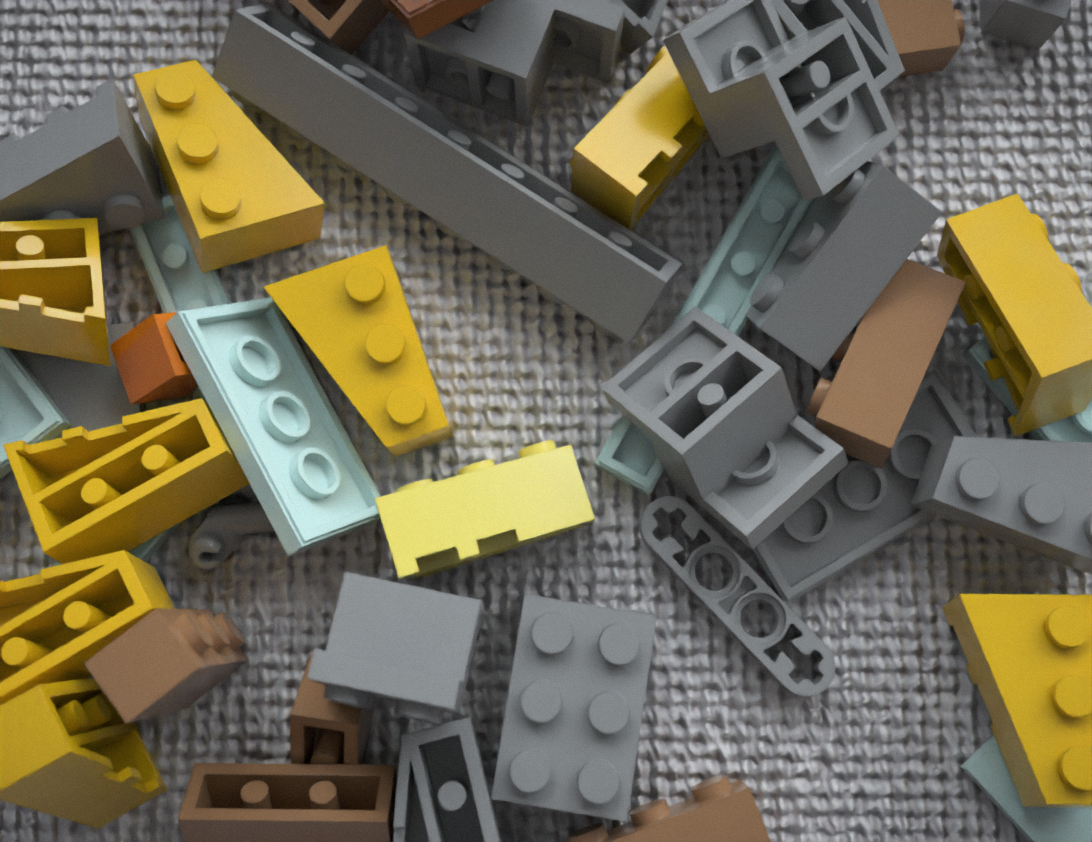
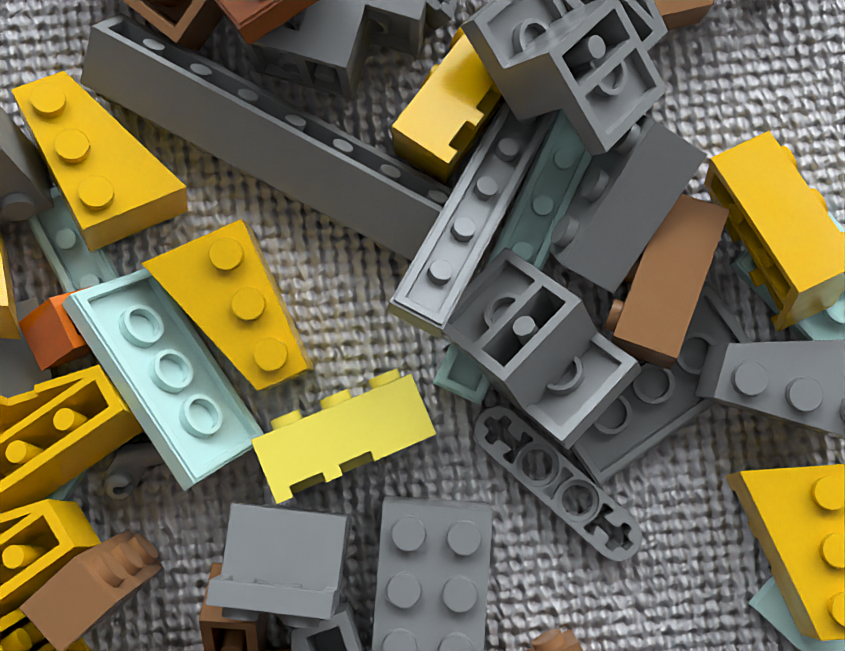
camera: 10 degrees left, 5 degrees up
none -> light grey tile [386,100,559,338]

